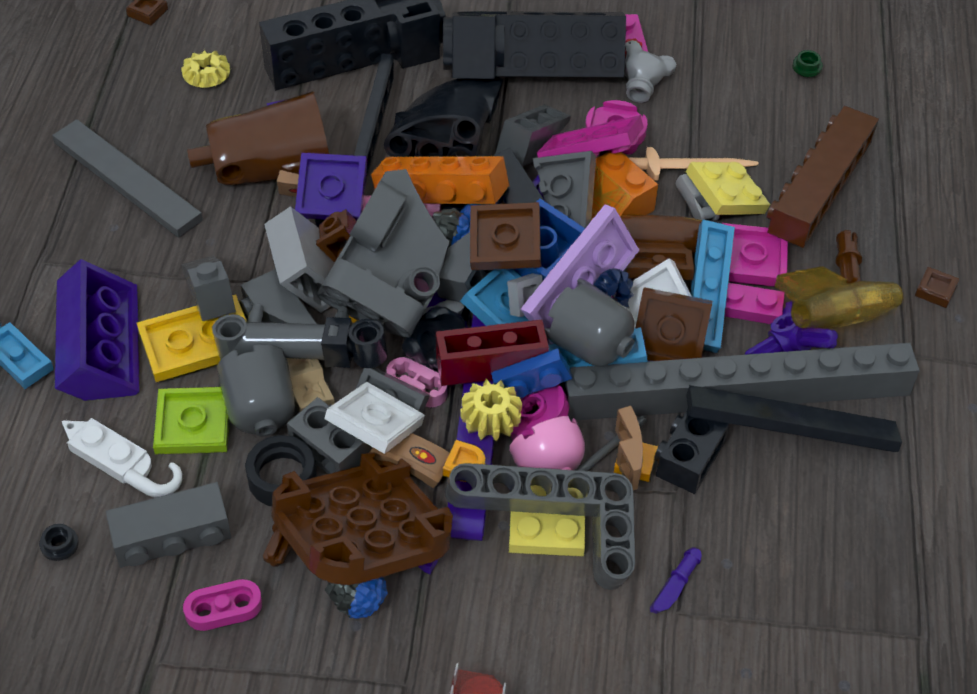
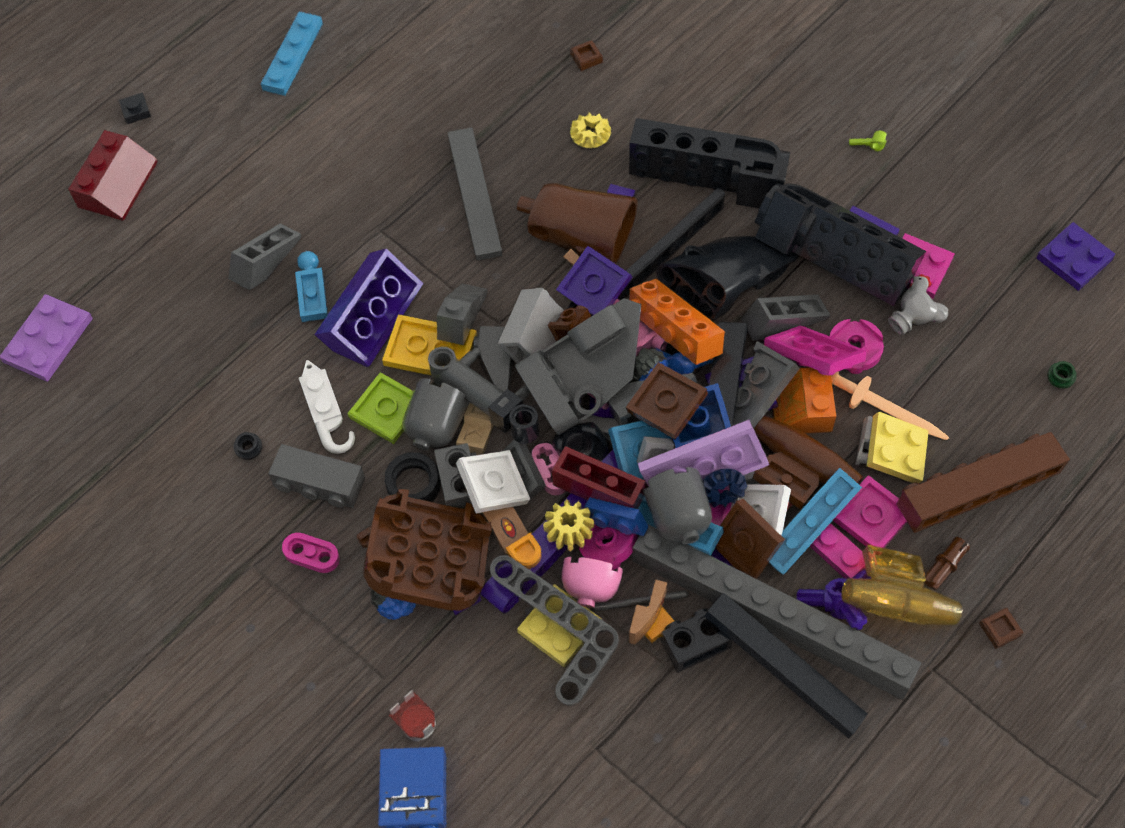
camera: 40 degrees right, 10 degrees up
dark purple piece [650,547,702,614] -> none

